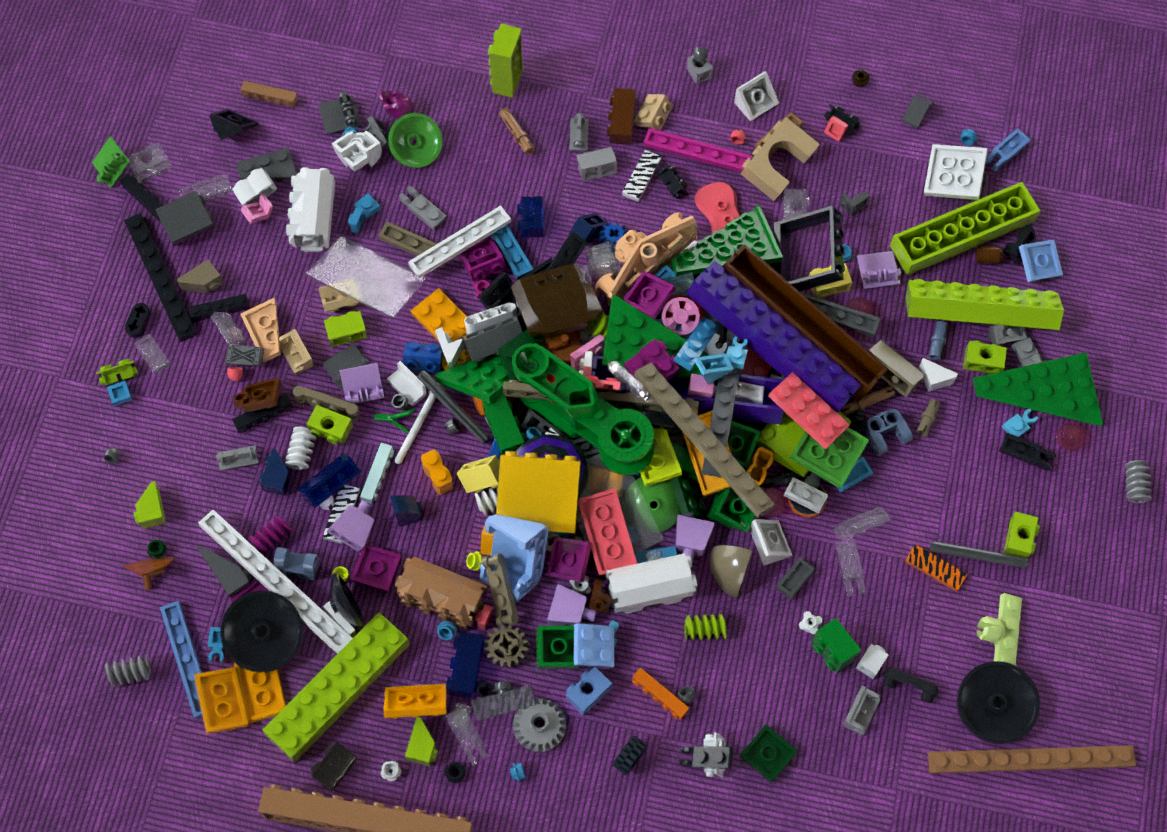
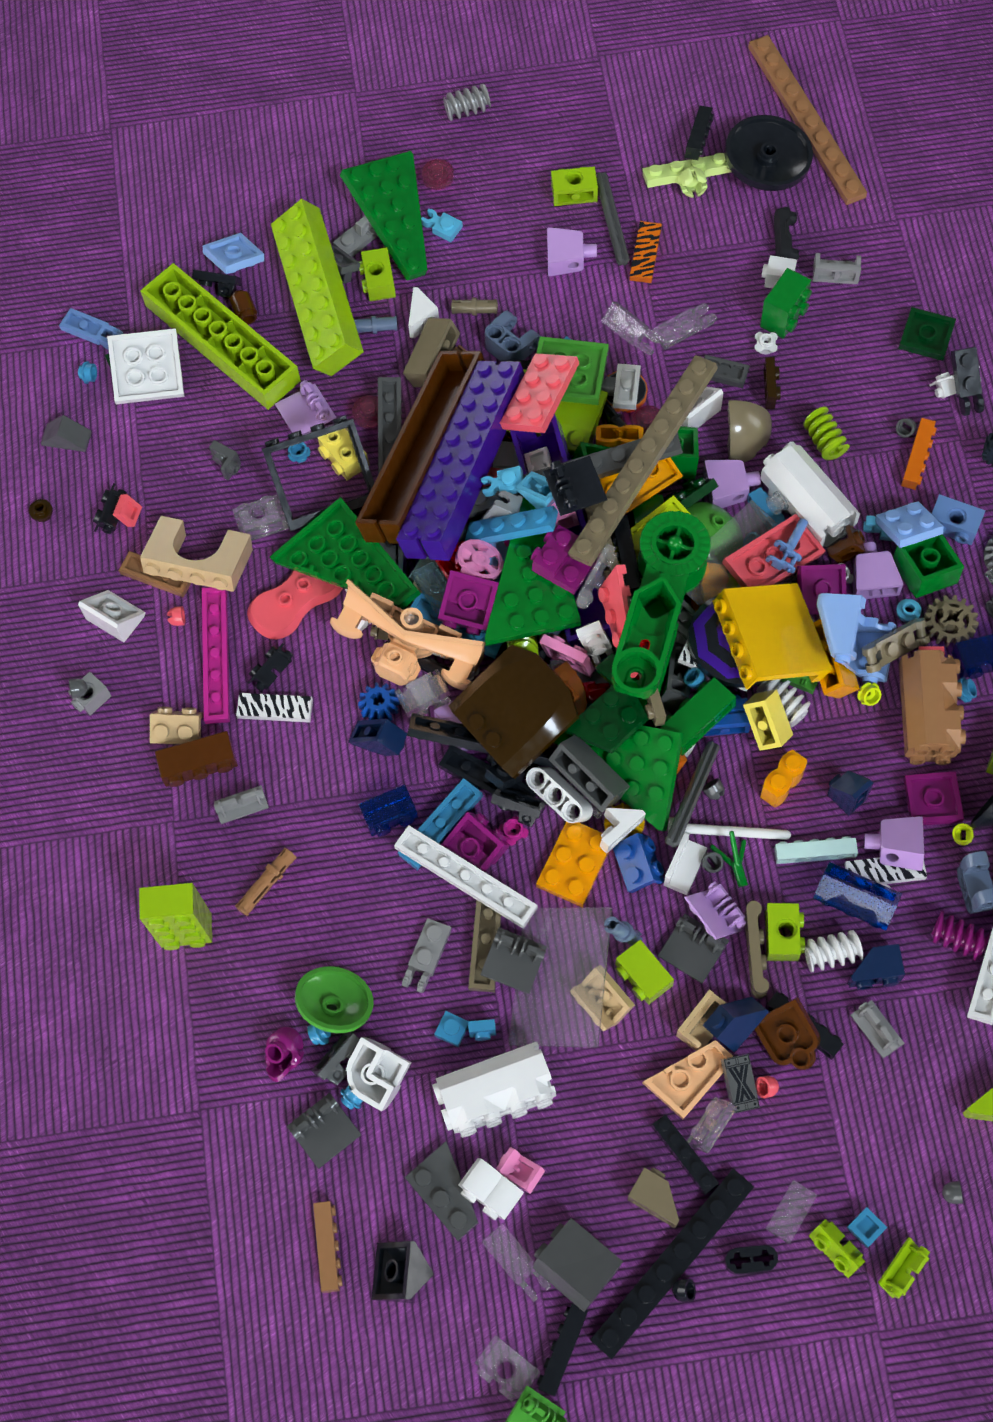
camera: 105 degrees left, 0 degrees up
light grey hinge [577,147,617,181] -> none
black hinge [999,433,1056,471] -> none
none -> dark grey hinge [480,927,547,994]
none -> black hinge [543,456,608,516]
none -> lavender torso [547,228,597,276]
none -> sand blue pin [604,917,643,946]
none -> black hinge [672,1279,696,1302]
none -> black piece [685,105,714,160]
none -> dark blue slope [703,997,769,1053]
none -> dark brown plate [763,357,781,409]
none -> medium blue piece [765,518,808,573]
none -> lime hinge [878,1237,930,1299]
none -> medium azure plate [896,599,921,623]

